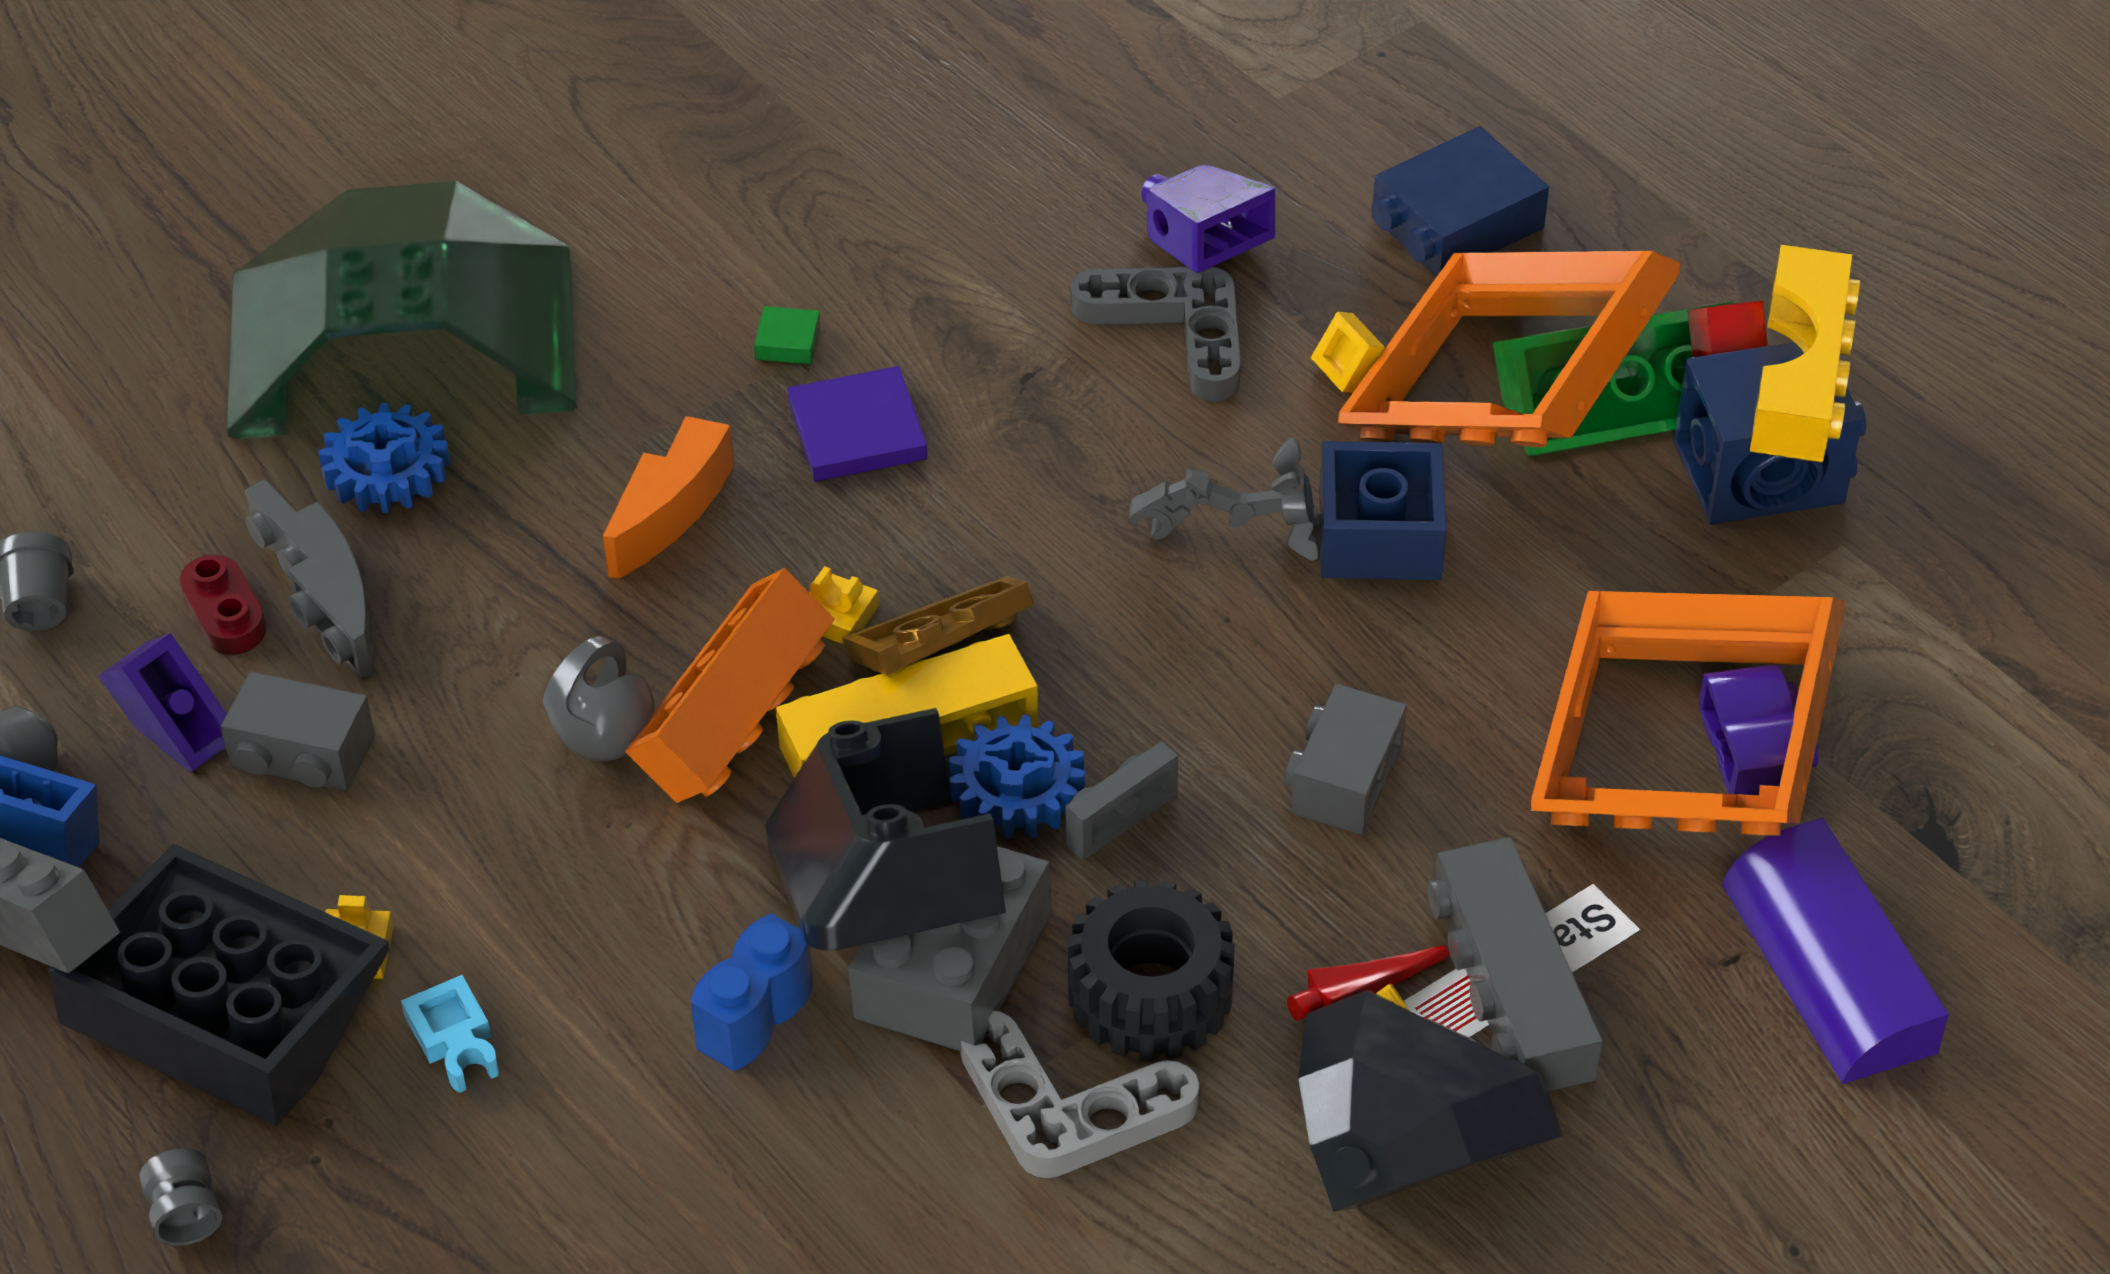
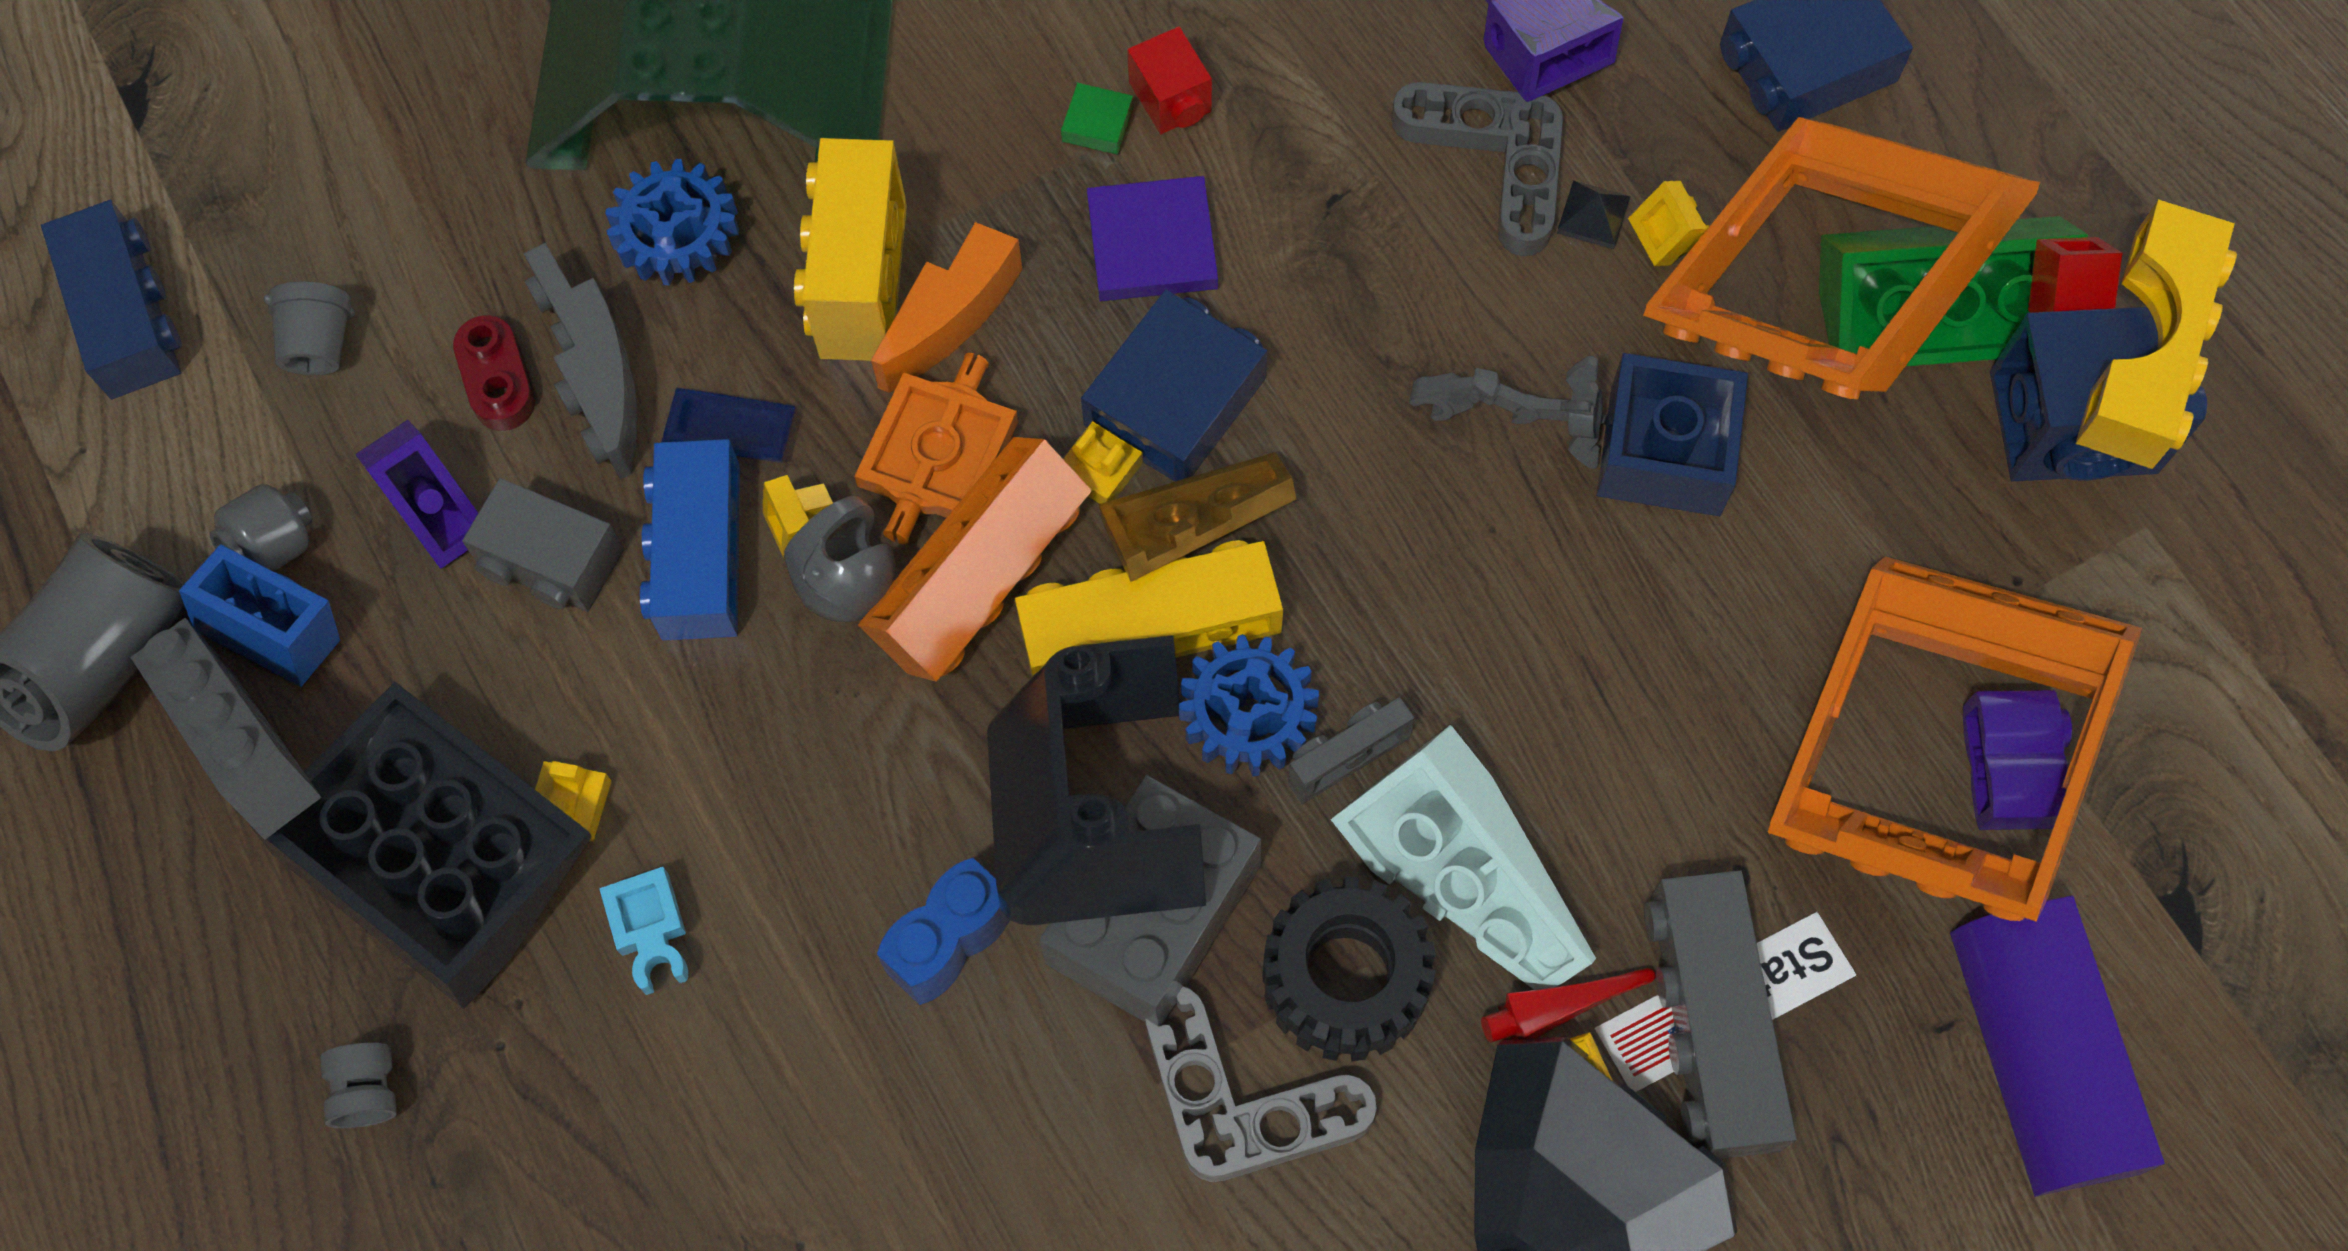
camera: 10 degrees right, 20 degrees up
dark grey brick [1284,683,1407,835] -> none
none -> blue brick [640,439,740,641]
none -> clear blue tile [661,388,796,463]
none -> yellow tile [763,475,833,558]
none -> yellow brick [794,138,907,361]
none -> orange plate [854,353,1018,545]
none -> dark blue brick [1081,289,1268,482]
none -> red brick [1127,26,1212,135]
none -> light aqua wedge [1331,725,1596,990]
none -> black slope [1557,180,1630,249]

